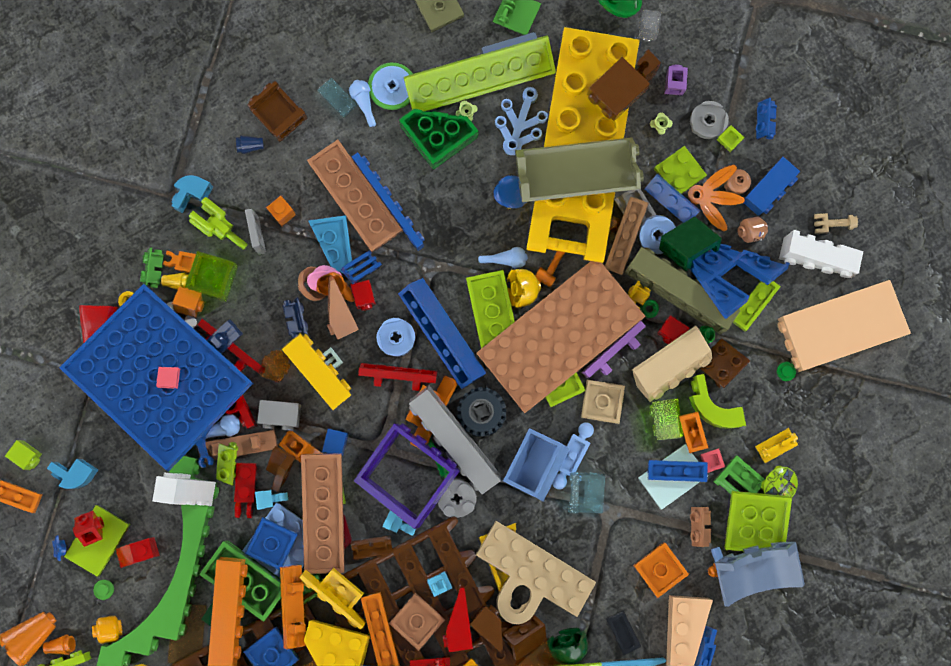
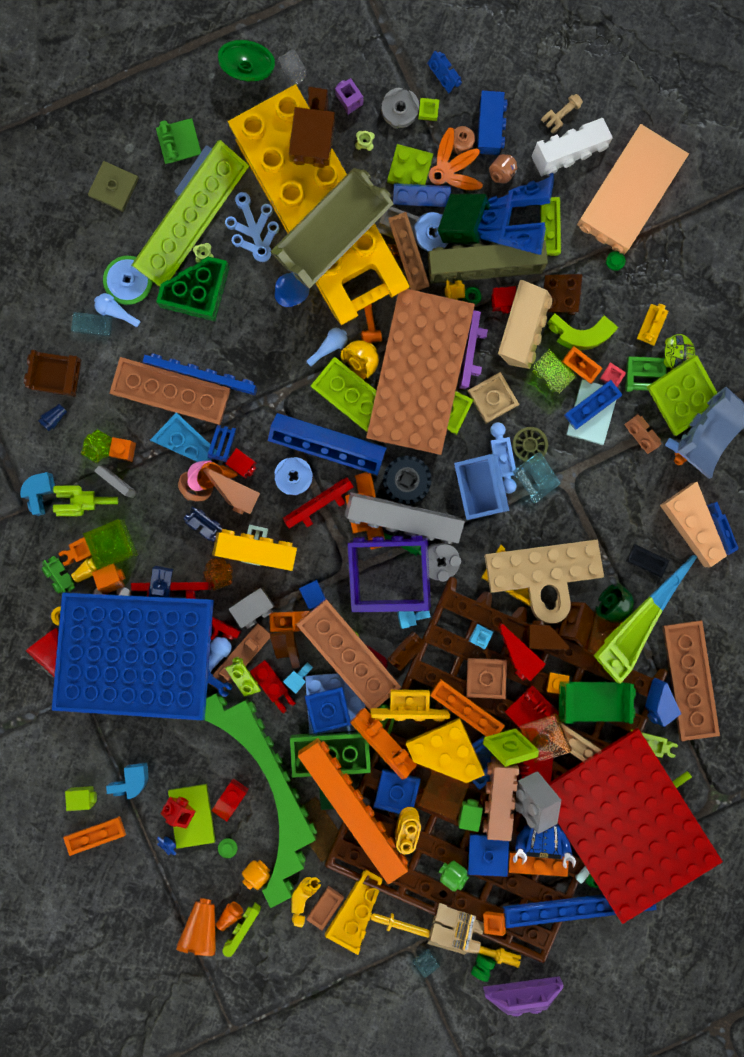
camera: 35 degrees left, 5 degrees up
white wedge [152,473,216,506] -> none
coral tile [156,367,180,389] -> none
orange plate [633,542,689,598] -> none
green plate [699,325,715,344] -> none
none -> clear neon green brick [81,429,112,464]
none -> olive wheel [512,427,548,463]

